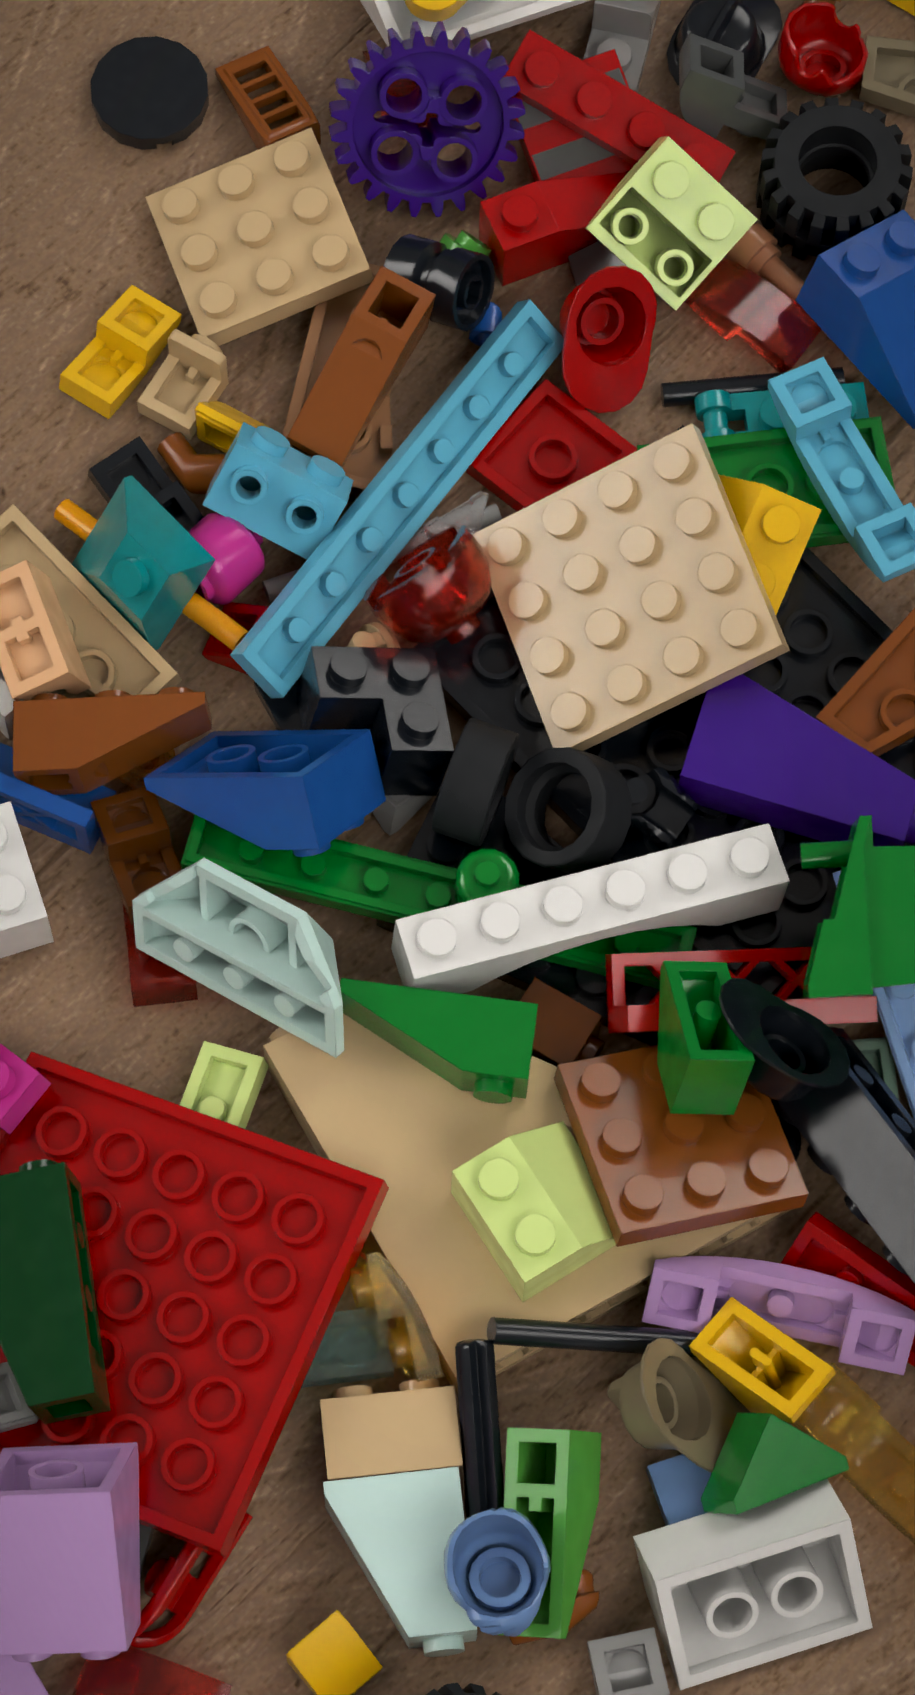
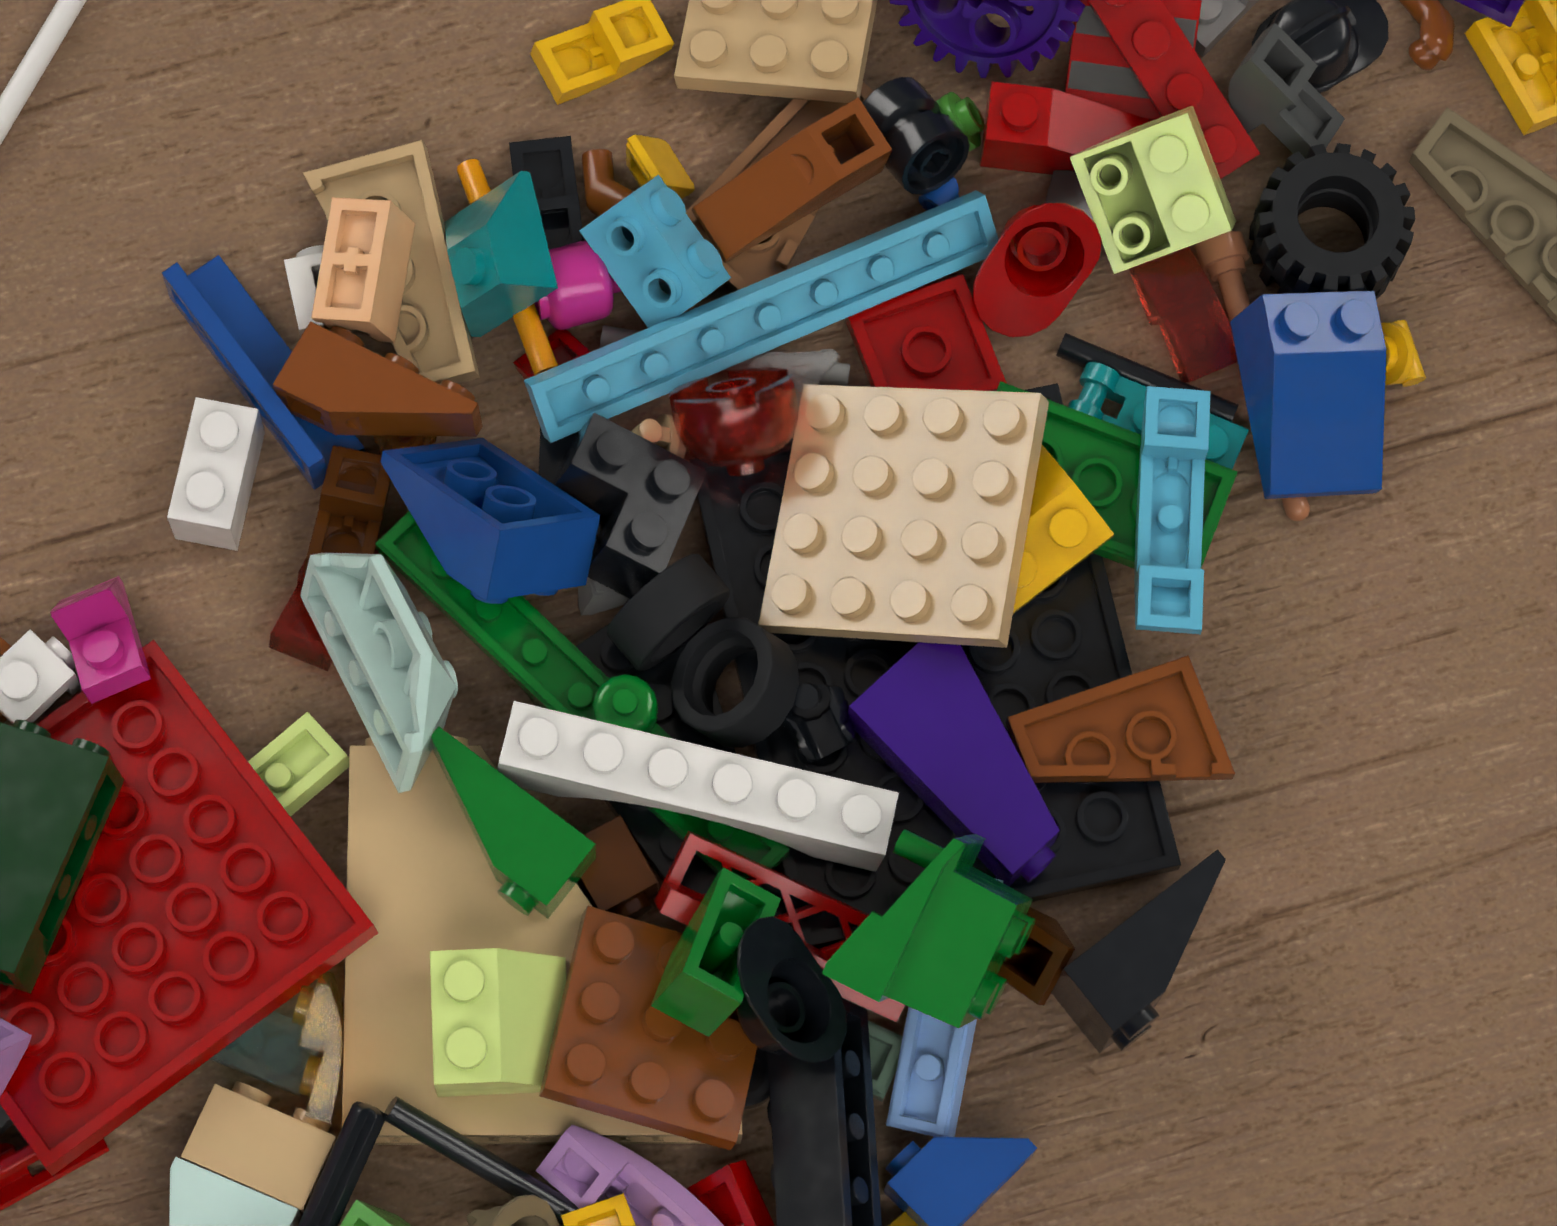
camera: 25 degrees right, 5 degrees up
tan bracket [137,329,229,440] -> none
red hair [778,2,869,97] -> none

